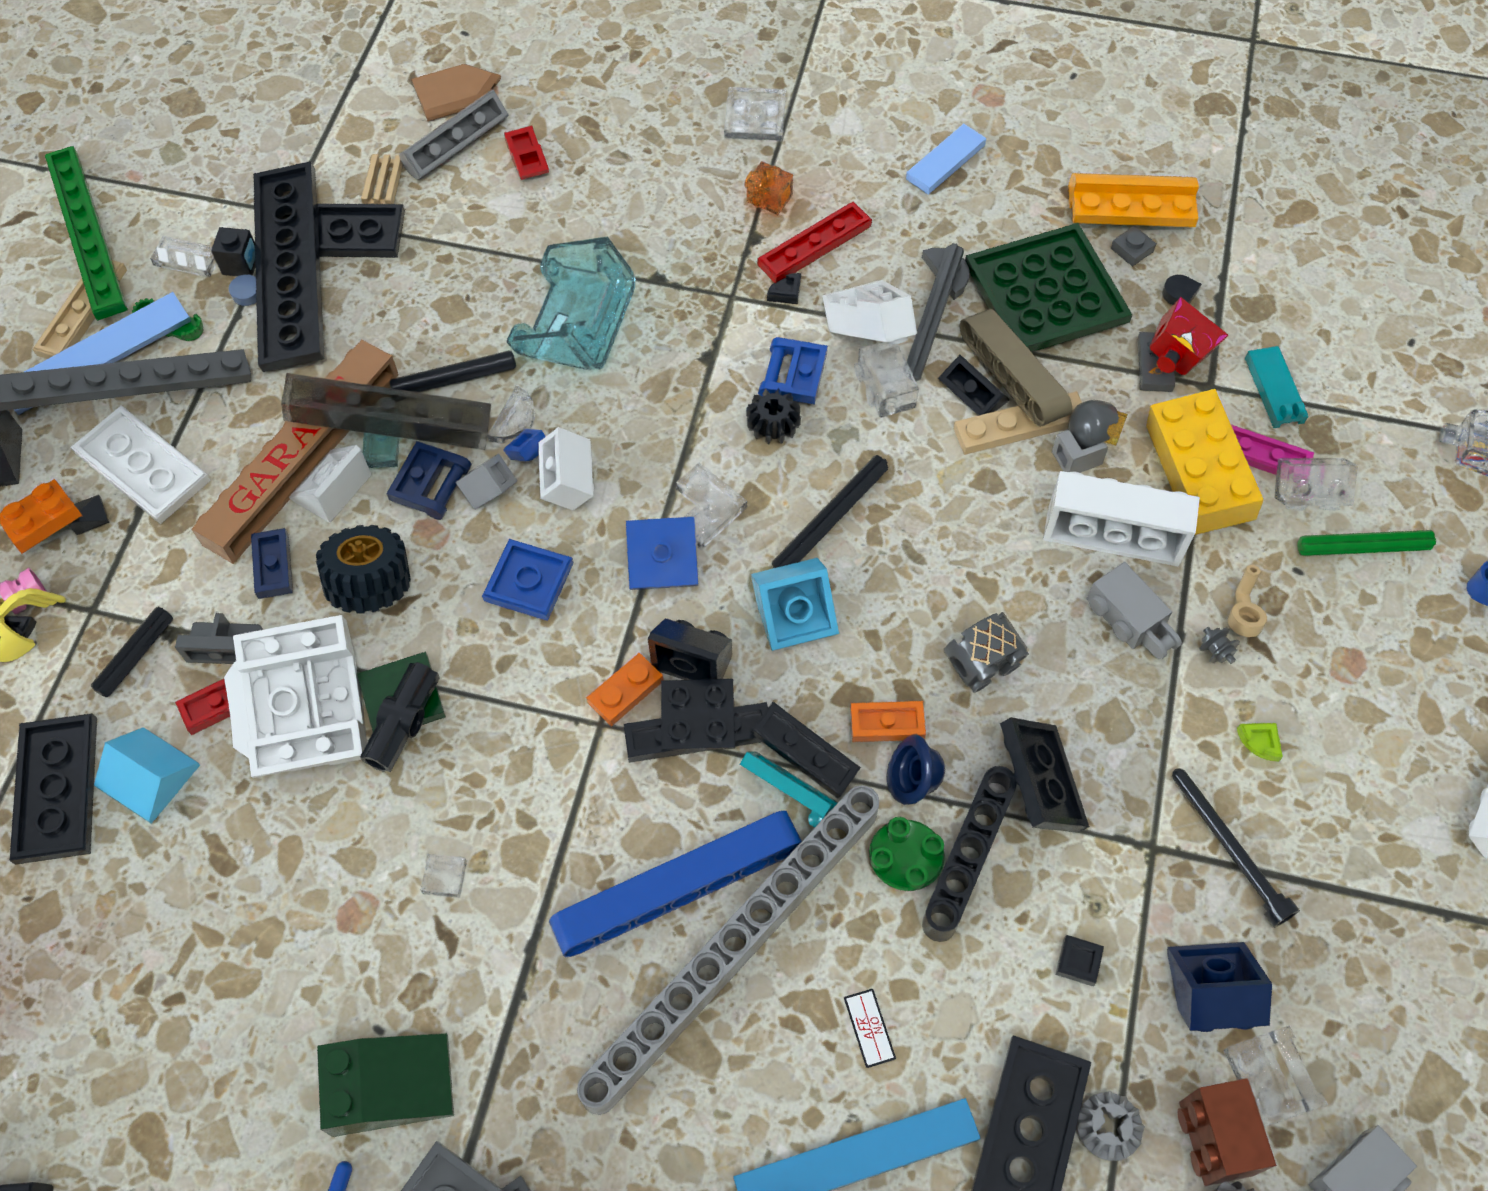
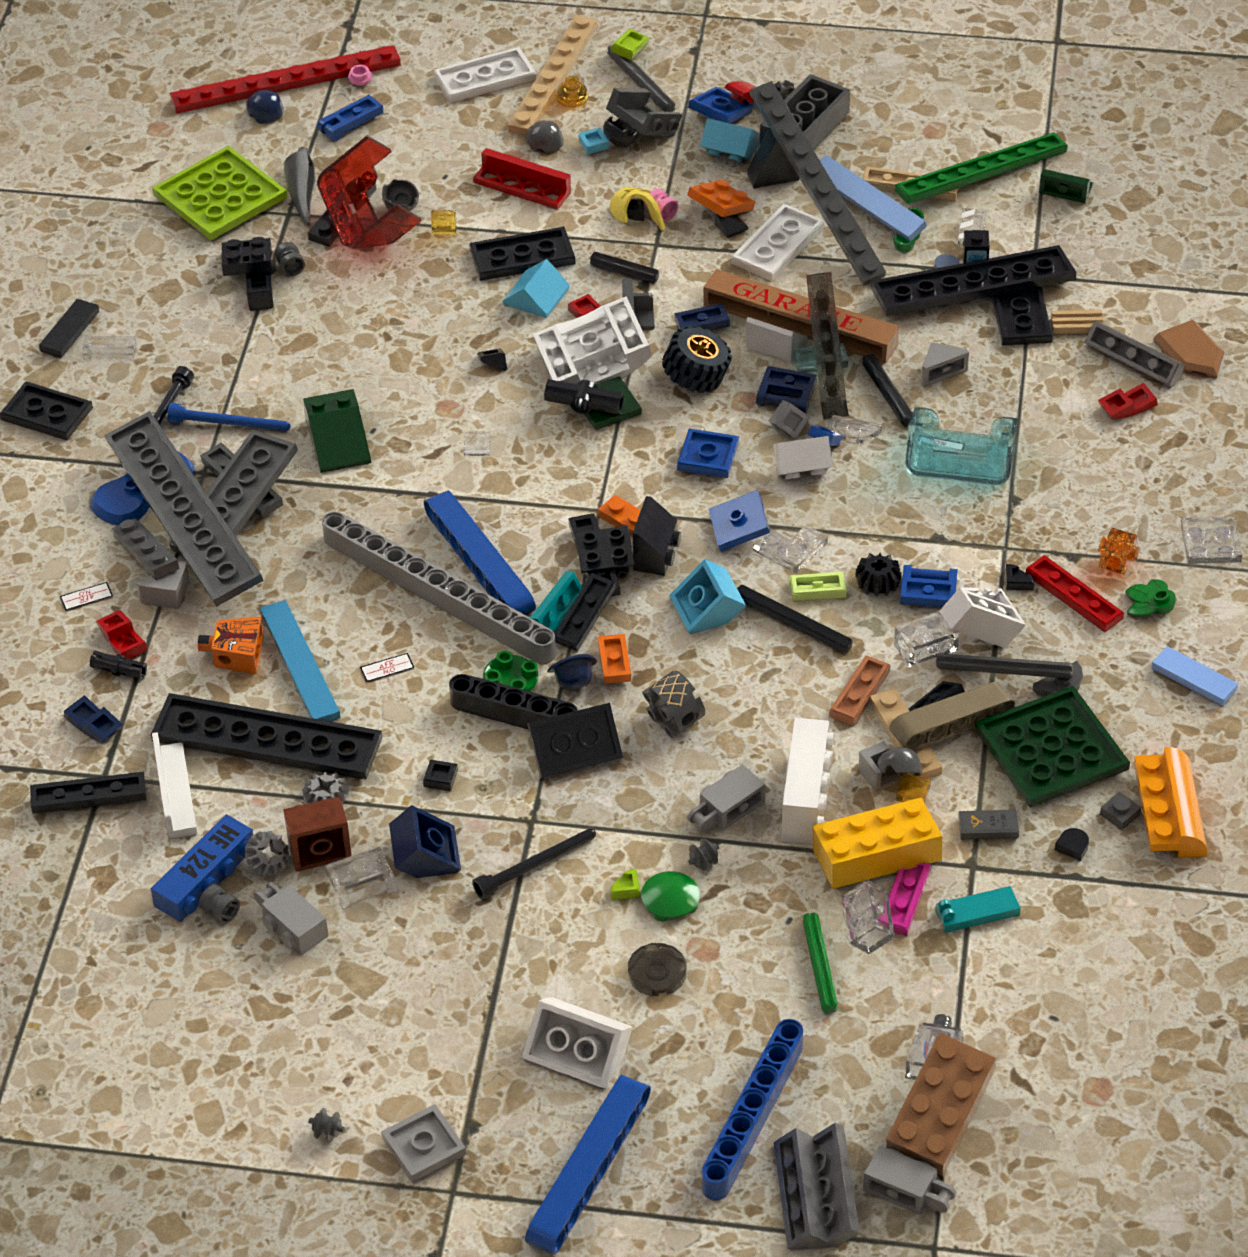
camera: 85 degrees right, 15 degrees down
red torso [1149,297,1228,375] -> none
tan plate [1228,565,1267,637] -> none
none -> black slope [477,348,507,370]
none -> clear smoke tile [628,943,687,996]
none -> green dish [641,871,700,922]
none -> yellowish green tile [790,572,847,601]
none -> nougat tile [829,655,891,726]
none -> light grey slope [921,342,969,387]
none -> dark green panel [1039,169,1094,204]
none -> green plate [1125,579,1176,617]

